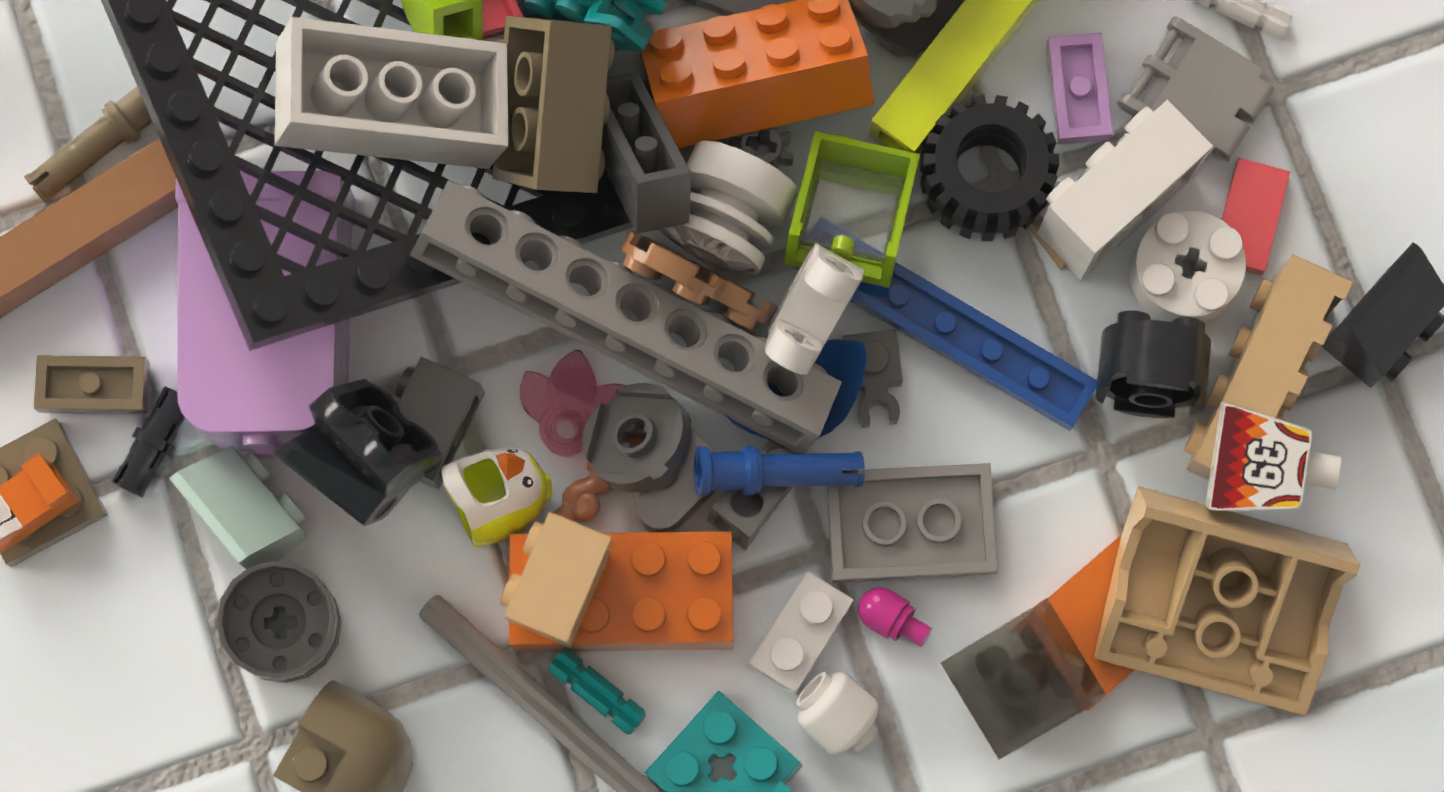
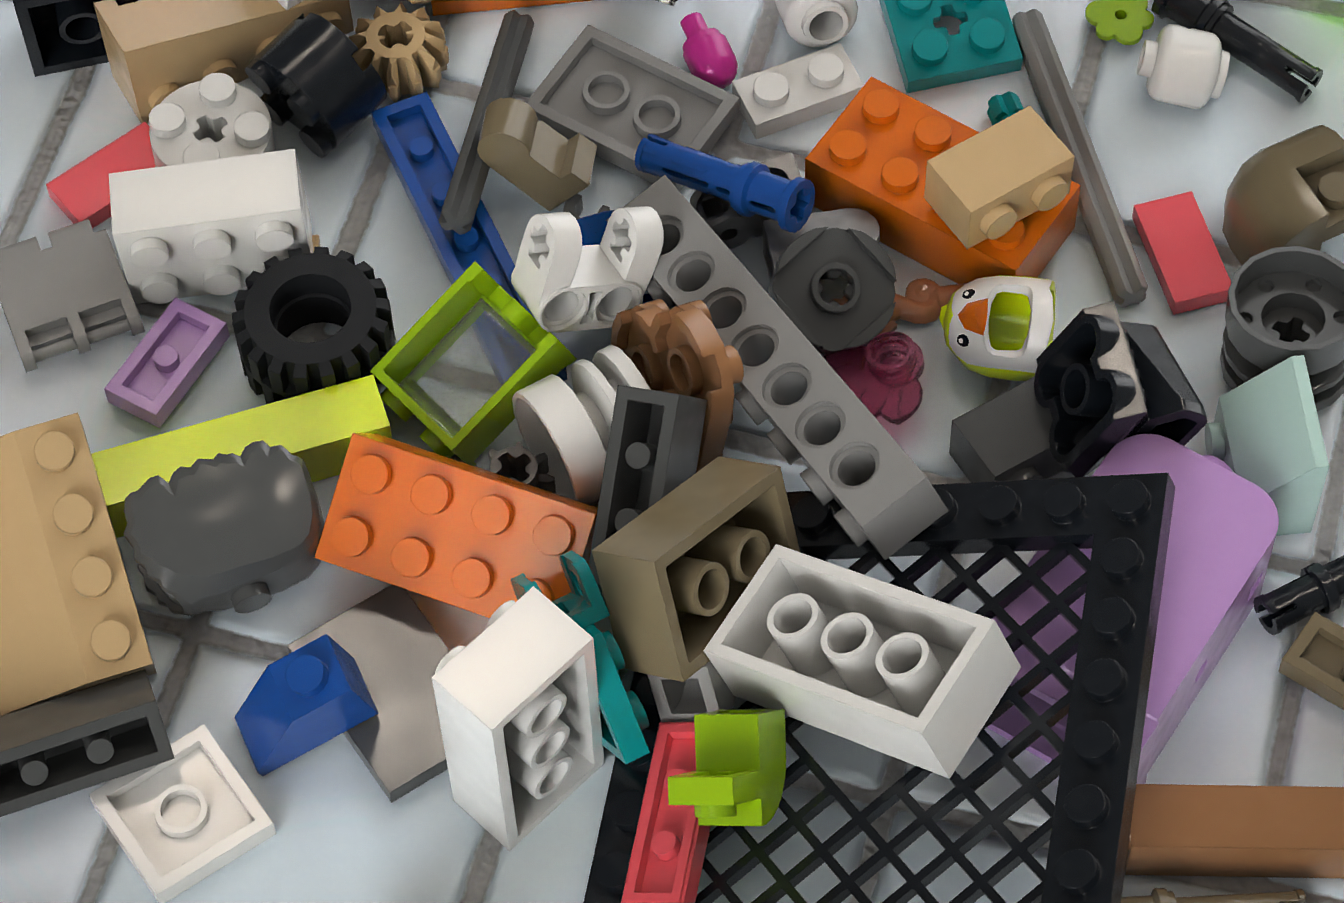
camera: 145 degrees left, 20 degrees down
none -> tan gear [349,2,449,103]
none -> dark grey axle [439,10,534,235]
none -> dark tan leg [477,98,597,211]
none -> coral tile [1132,191,1231,315]

